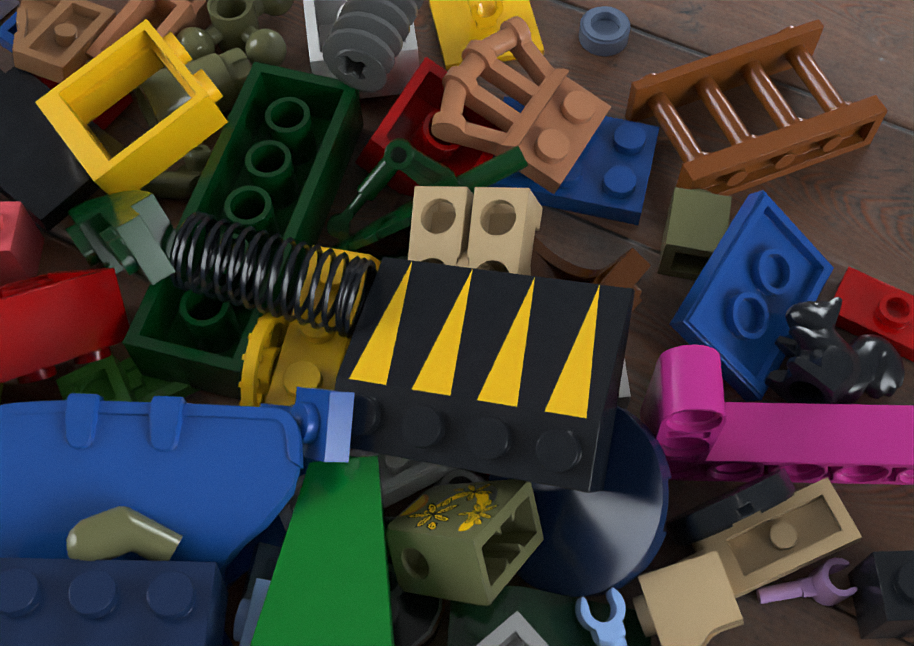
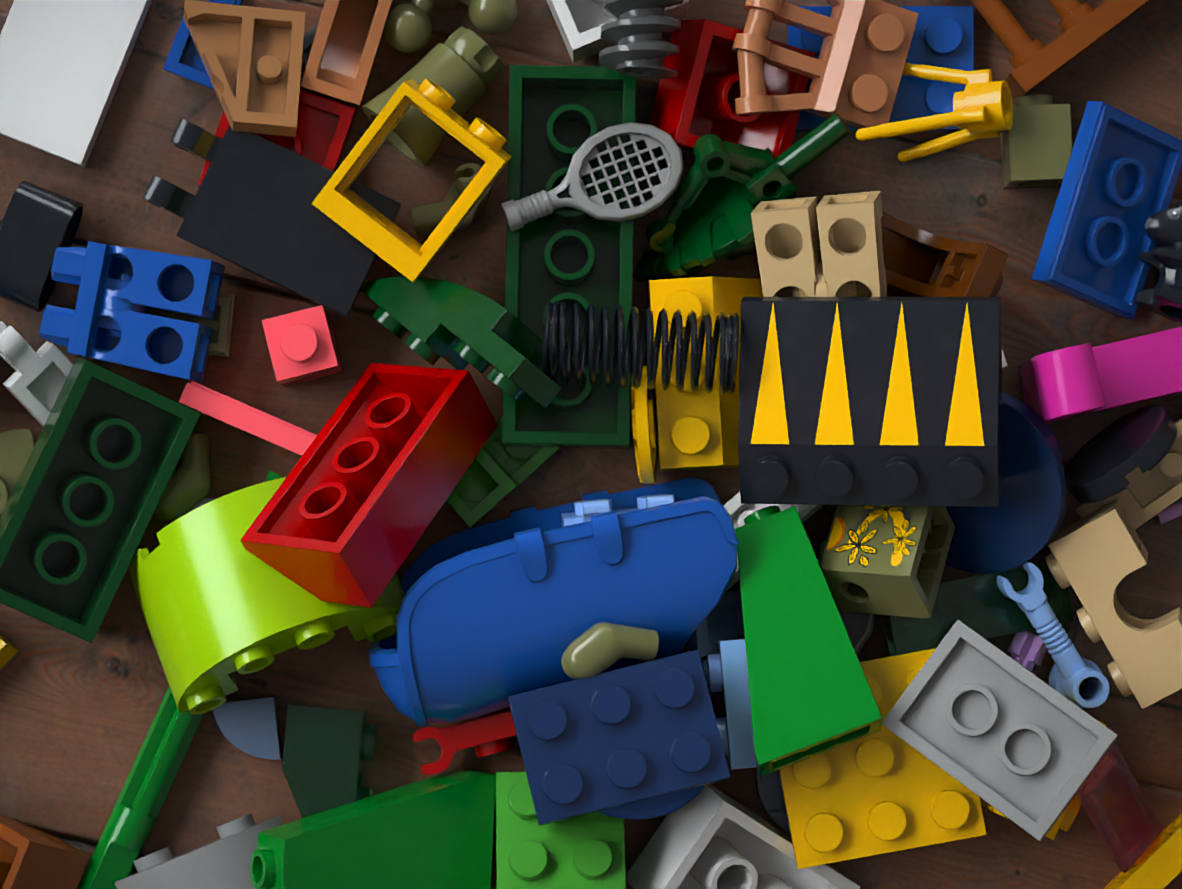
camera: 15 degrees left, 25 degrees up
blue plate [260,387,355,463] -> none
none -> light grey piece [501,122,683,231]
none -> yellow plant [856,63,1013,162]

